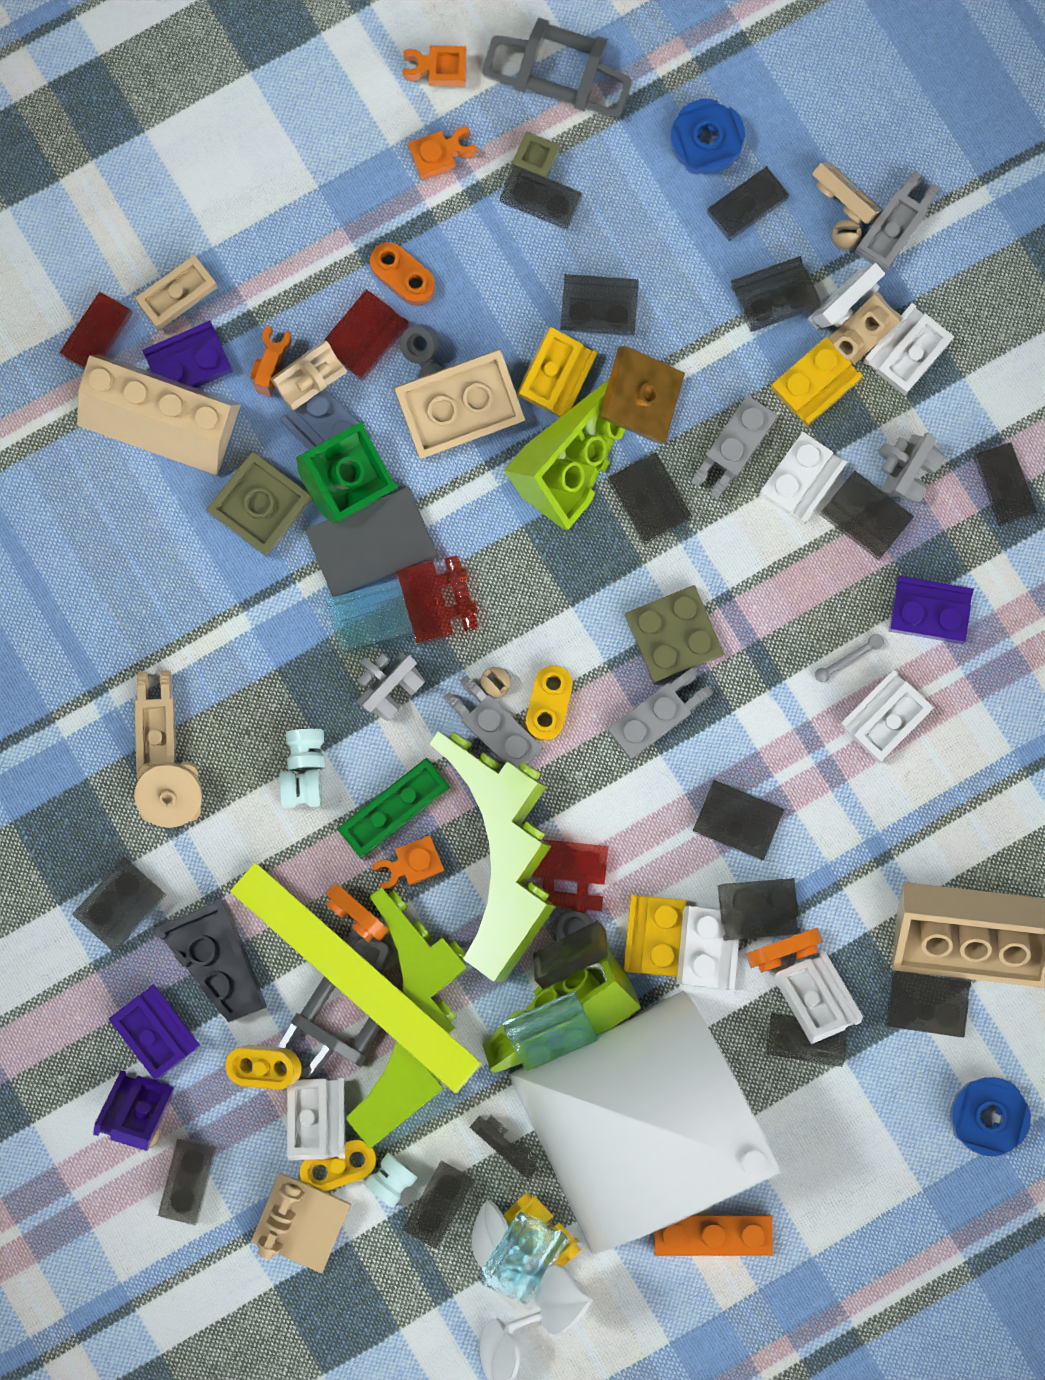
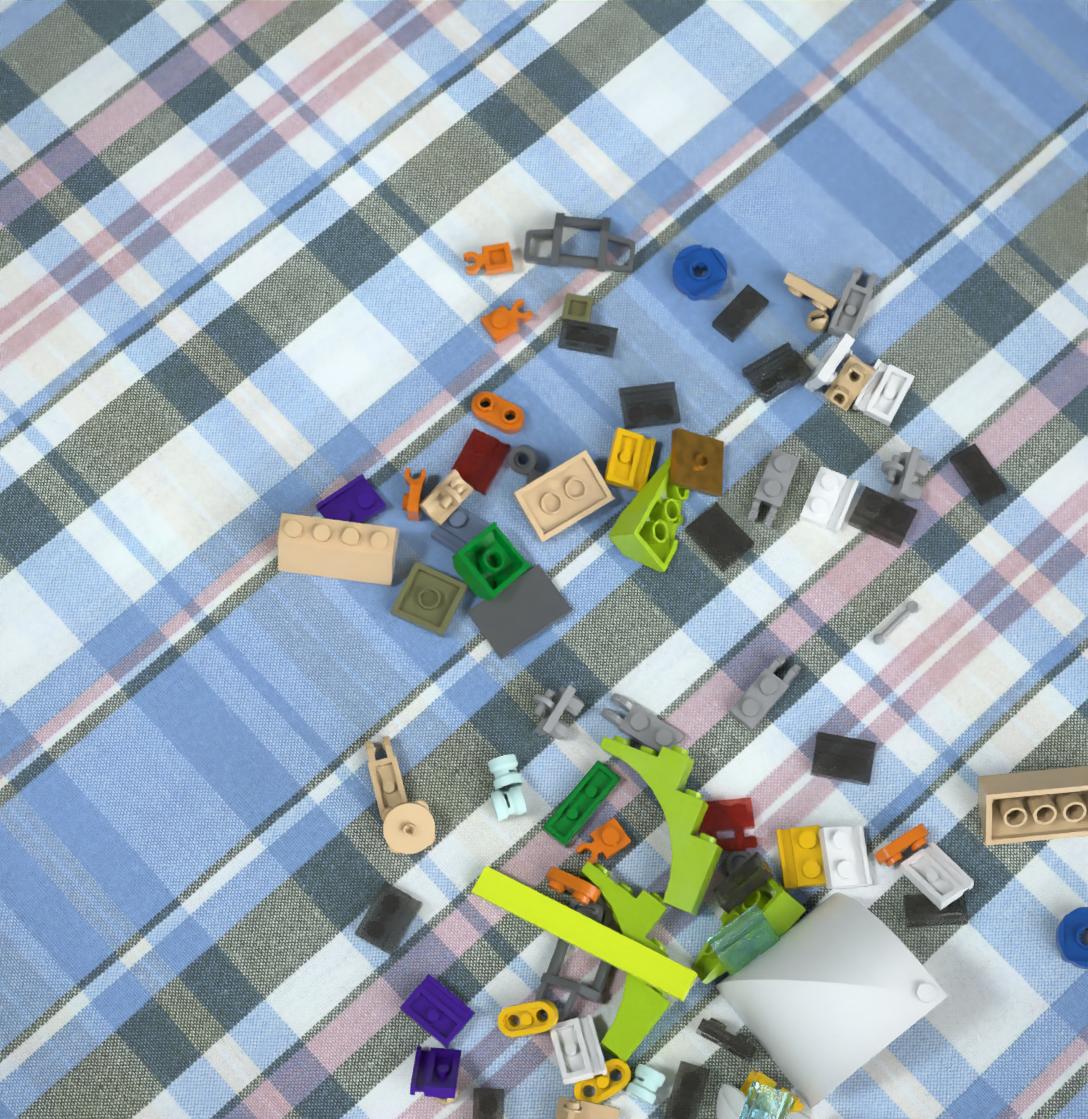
camera: 15 degrees left, 10 degrees down
clear red plate [59,291,133,370] -> none
tan plate [134,255,218,331] -> none
black wing [152,900,267,1023] -> none
clear light blue plate [325,580,414,654] -> none
clear red plate [397,556,479,645] -> none
tan hinge [480,667,511,698] -> none
yellow plate [526,665,573,742] -> none
olive plate [624,585,724,684] -> none
orange plate [654,1215,773,1256] -> none
clear smoke plate [717,878,801,941] -> none
yellow plate [770,336,863,428] -> none
white plate [840,670,934,763] -> none
clear smoke plate [885,970,971,1038] -> none
dark purple plate [889,576,974,644] -> none

